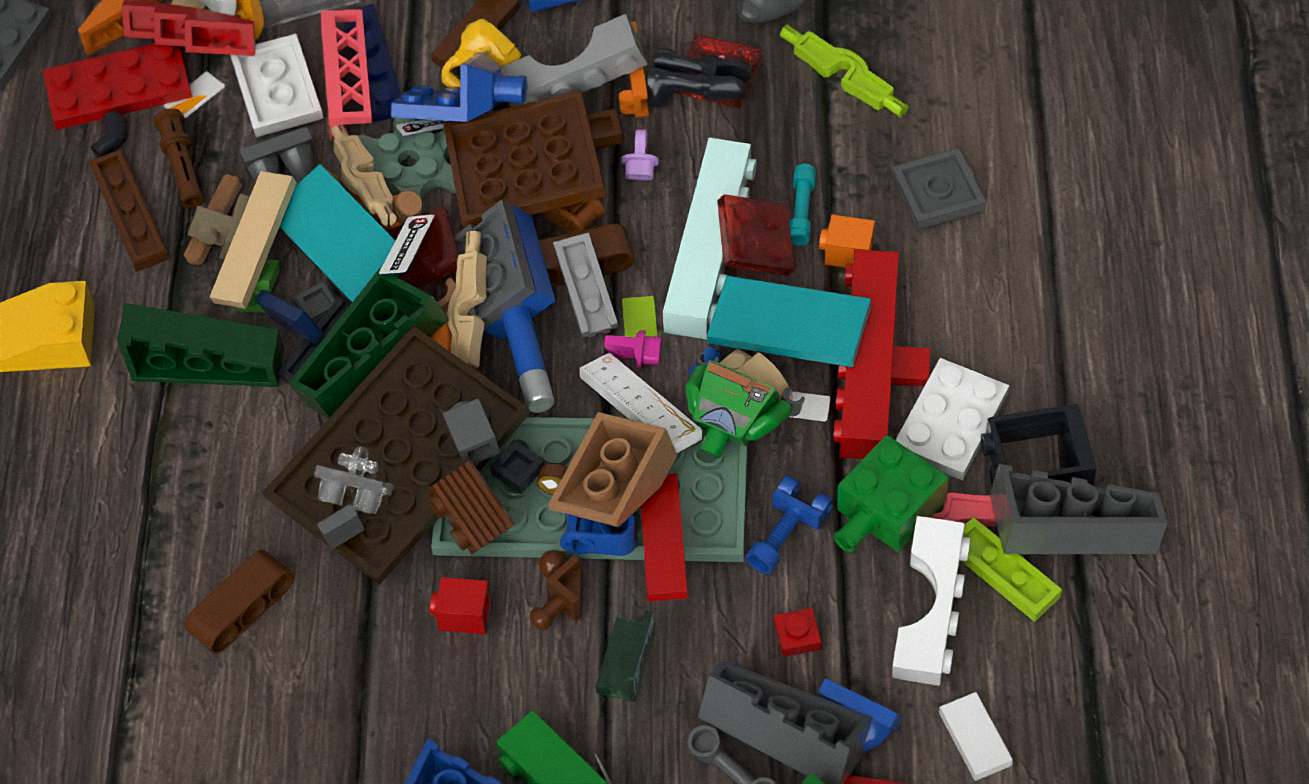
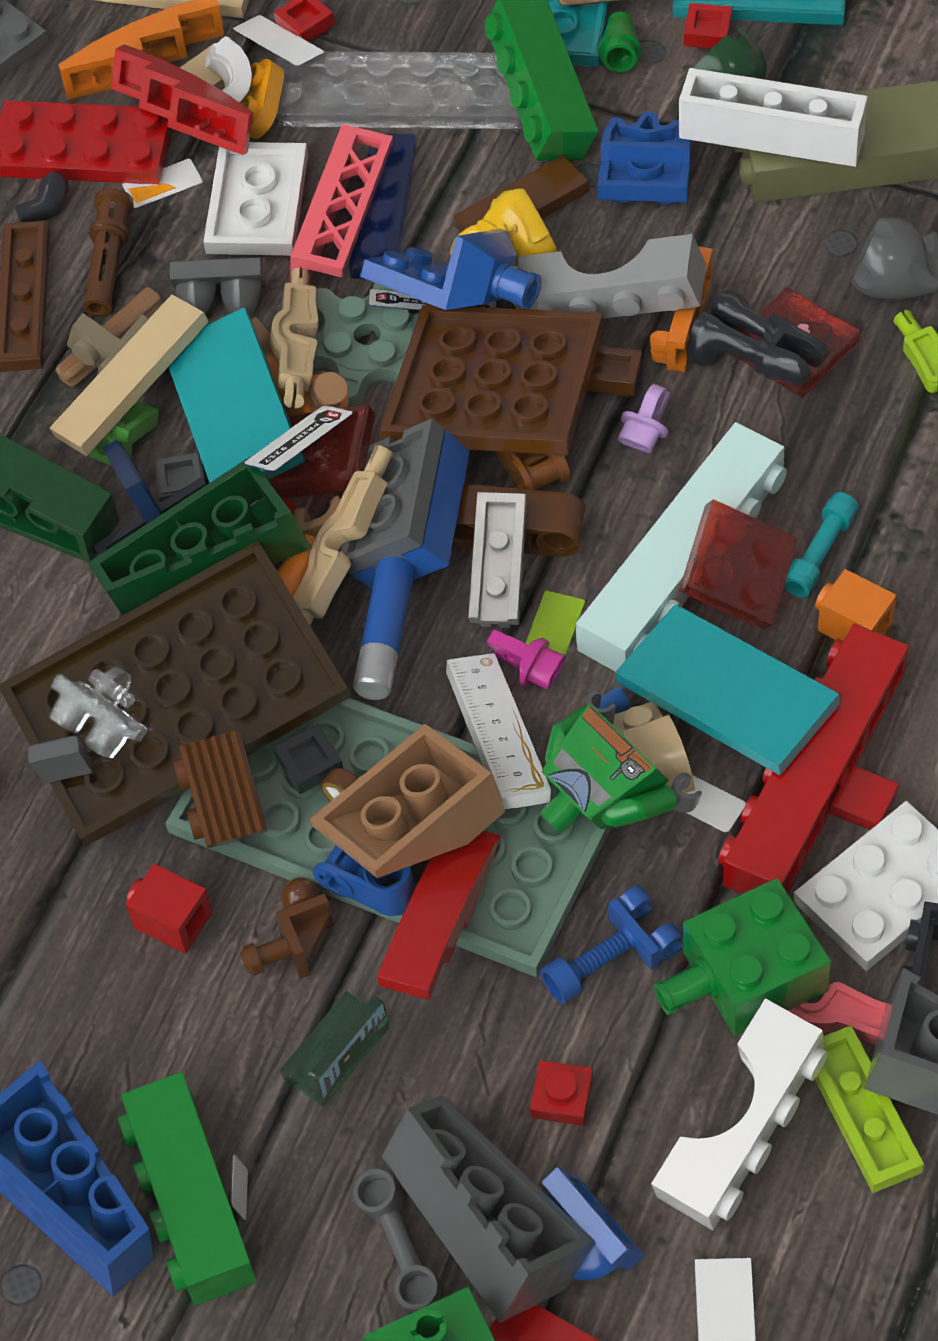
camera: 25 degrees right, 0 degrees up
dark grey brick [442,398,500,464] -> none

